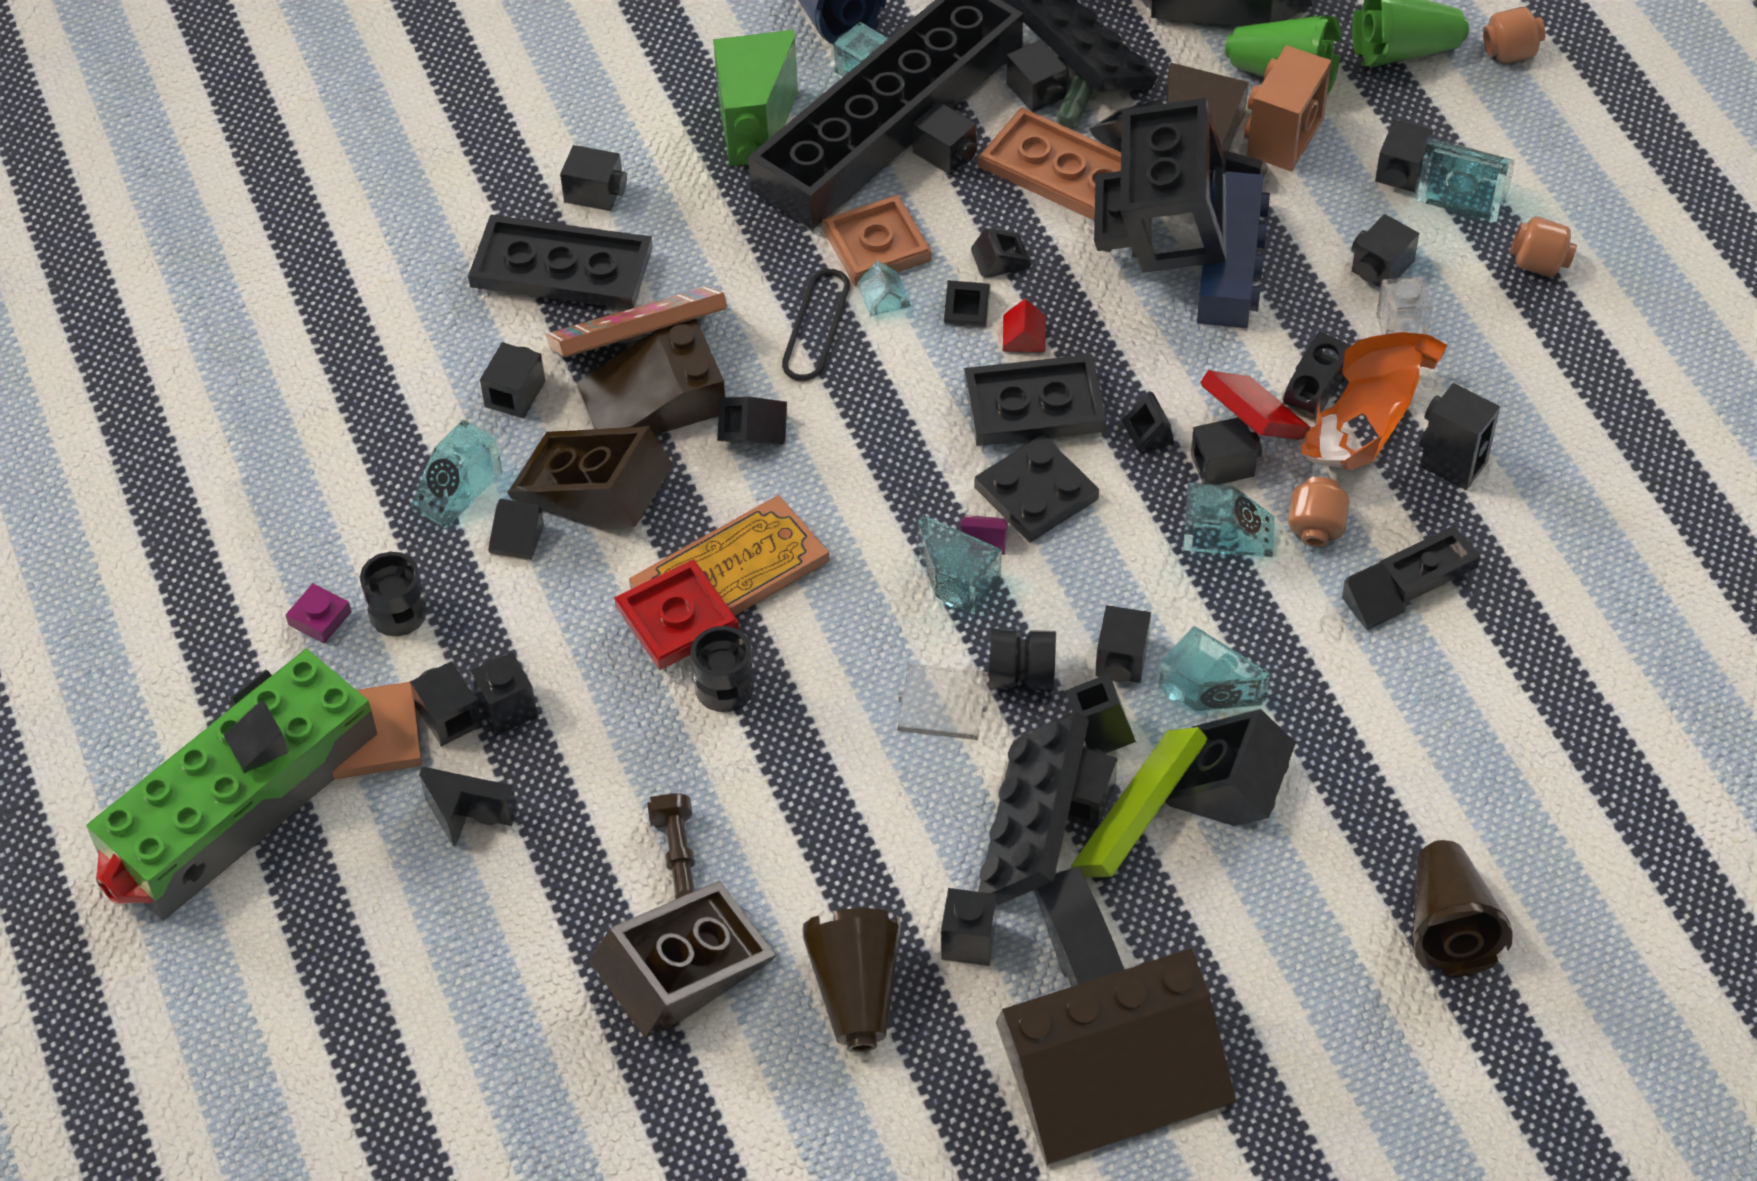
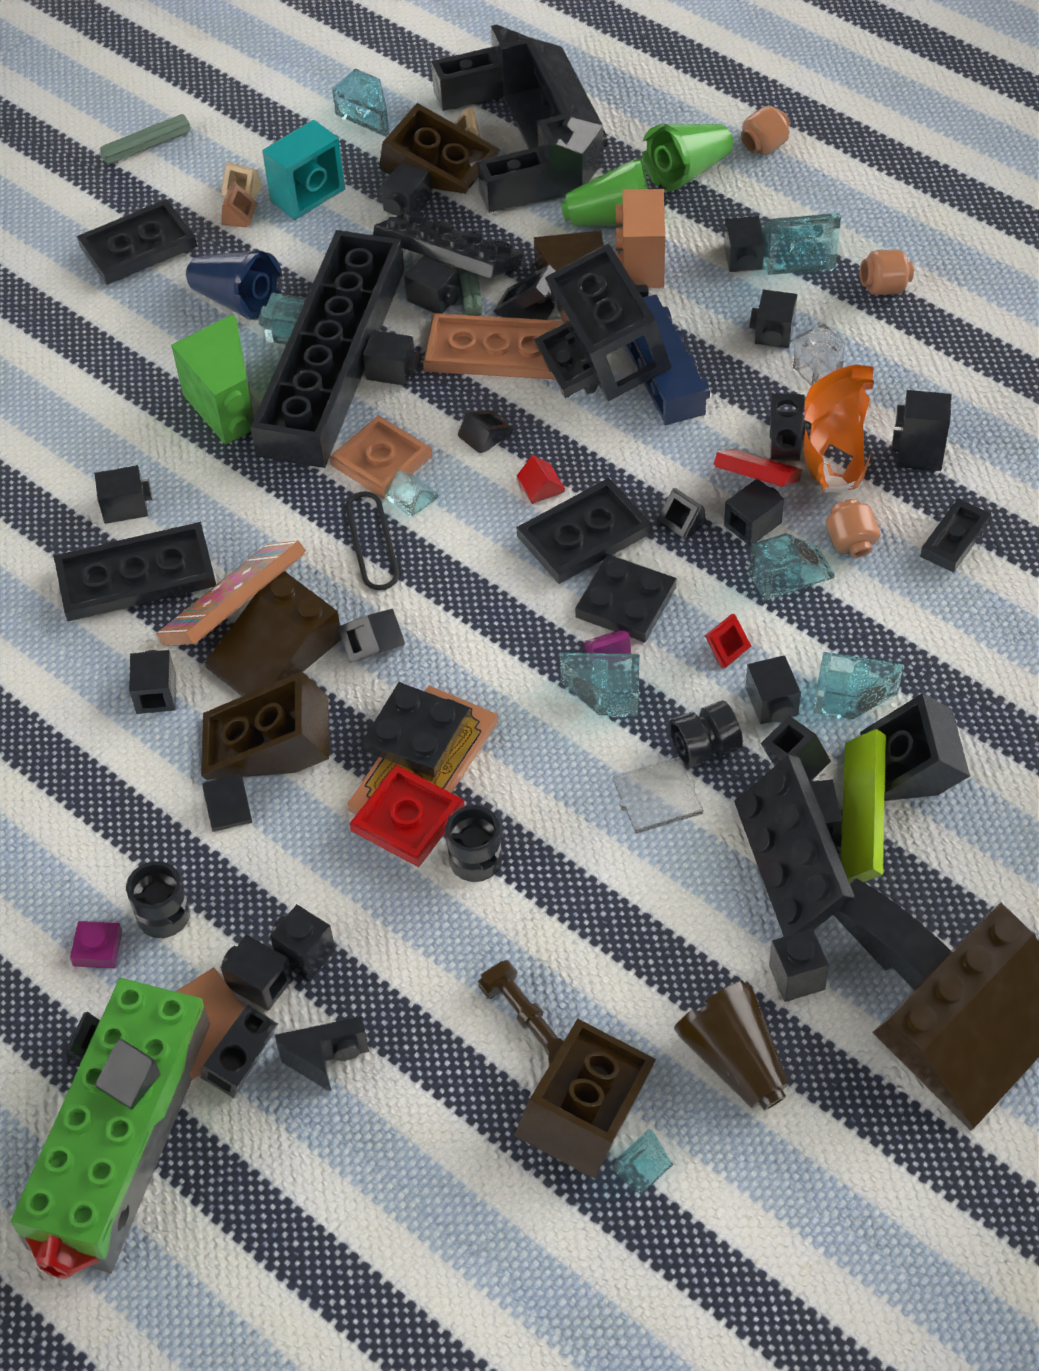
camera: 25 degrees left, 0 degrees up
clear light blue slope [412,419,503,529] -> none
black slope [944,280,991,326] -> none
black slope [1342,562,1406,630] -> none
none -> black leg [200,1005,278,1098]
none -> black plate [362,682,471,778]
none -> clear light blue slope [612,1129,673,1195]
none -> red slope [705,614,752,668]

